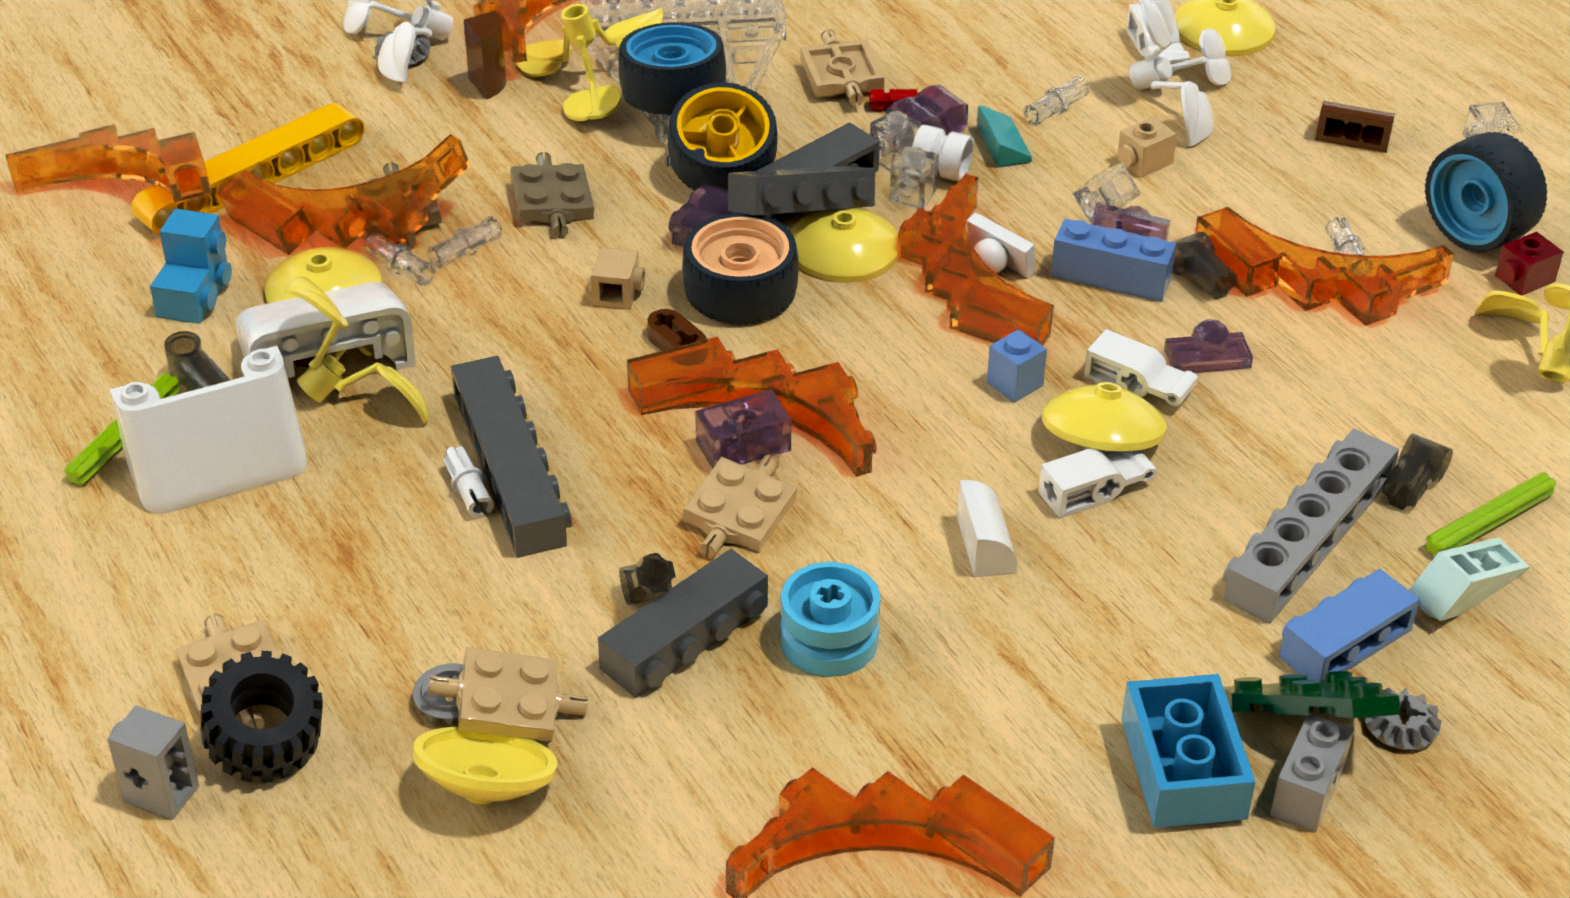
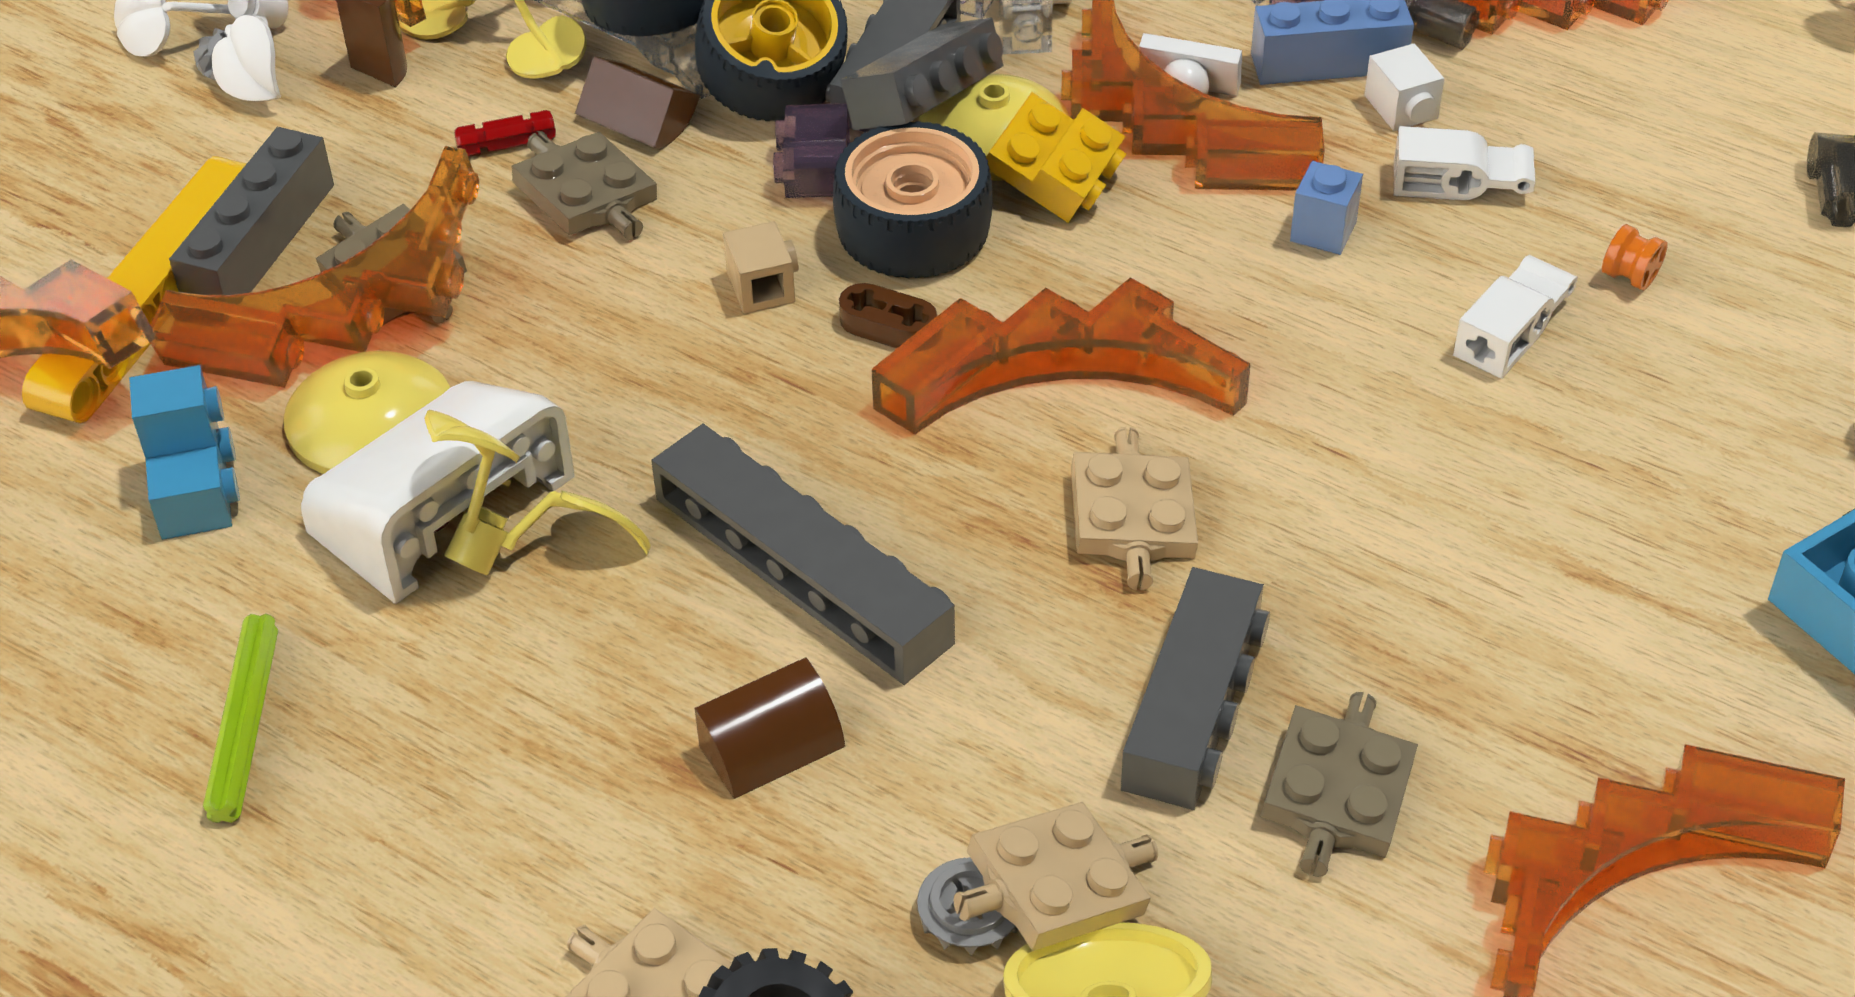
camera: 25 degrees left, 5 degrees up
white windscreen [110,346,308,514] -> none
clear smoke piece [164,331,230,391] -> none
clear pin [364,233,435,286] -> none
clear pin [427,216,502,269] -> none
white axle [443,446,494,518] -> none
clear smoke piece [619,553,676,606] -> none
brick [695,390,792,469] -> none
medium azure wheel [780,562,881,677] -> none
white brick [957,480,1018,577] -> none
light yellow dish [1042,382,1167,452] -> none
tile [1164,319,1253,373] -> none
light grey brick [1223,428,1399,624] -> none
none -> dark grey brick [169,126,334,319]
none -> red axle [454,110,556,157]
none -> brick [575,56,700,148]
none -> reddish brown brick [694,657,845,799]
none -> yellow plate [986,92,1127,223]
none -> dark tan plate [1260,692,1418,877]
none -> white brick [1364,43,1444,131]
none -> orange wheel [1602,224,1668,291]

